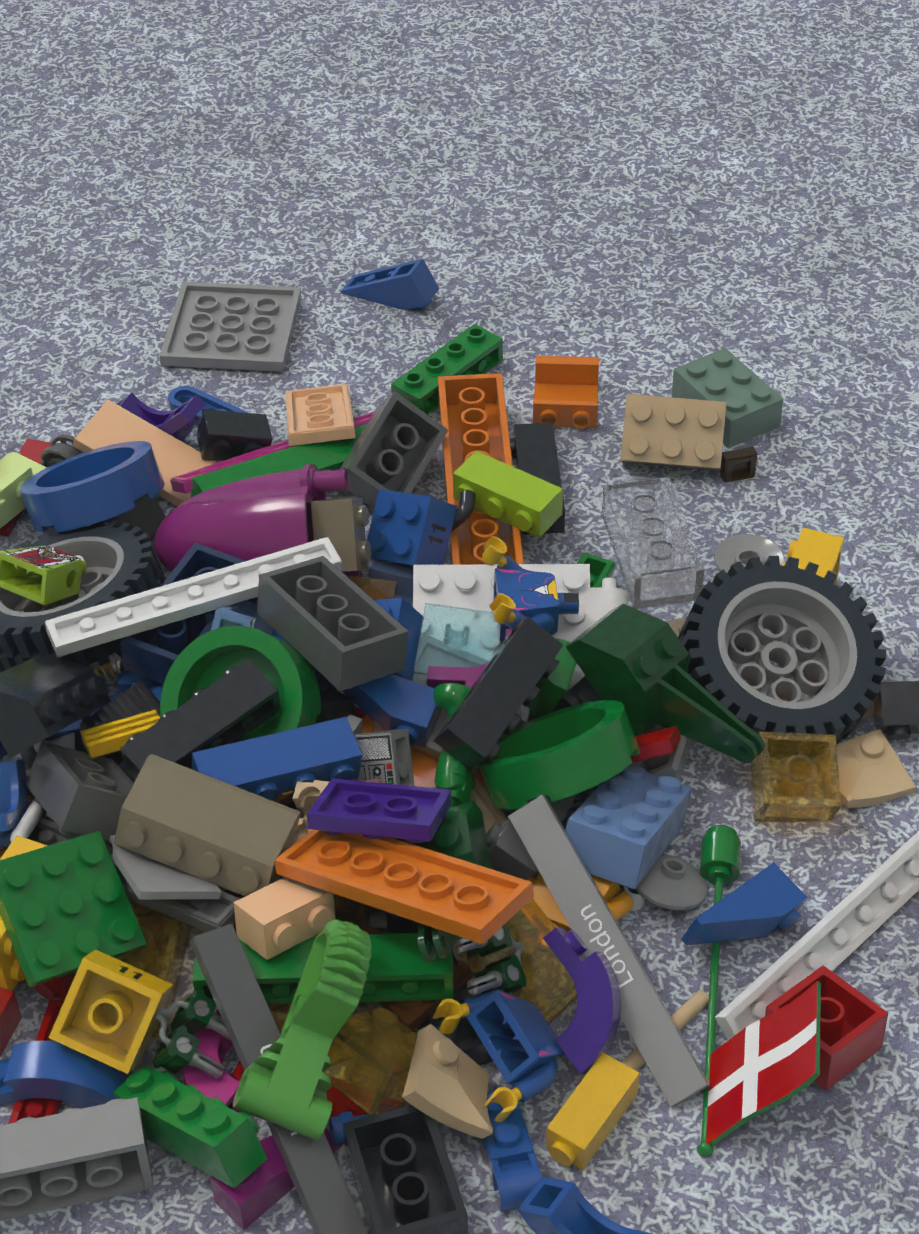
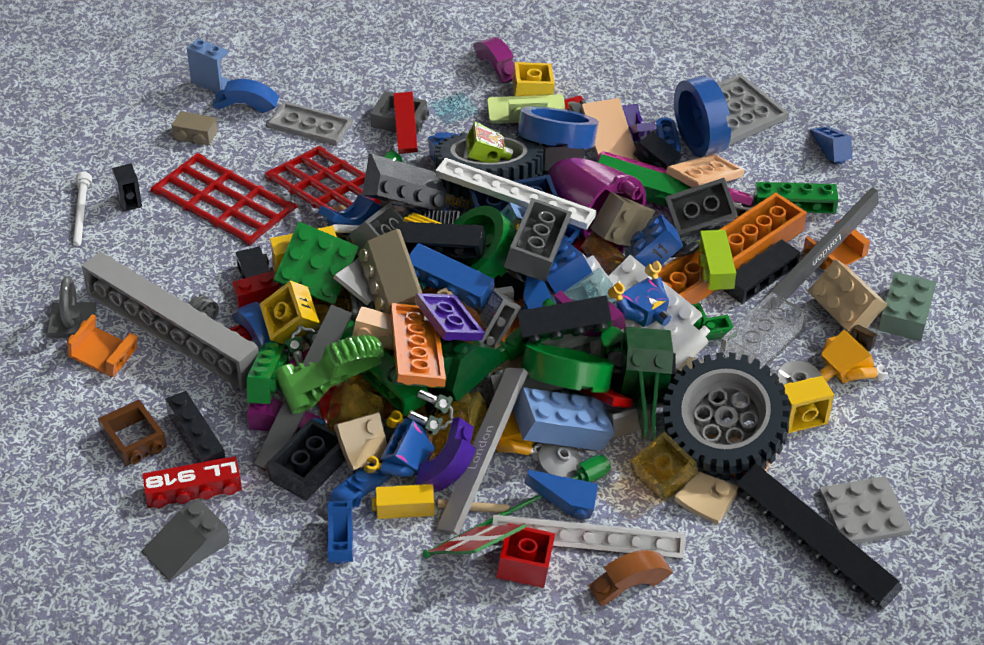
camera: 50 degrees right, 0 degrees up
none -> blue brick [674,75,731,157]
none -> dark grey tile [767,187,879,311]
none -> light orange torso [819,329,888,383]

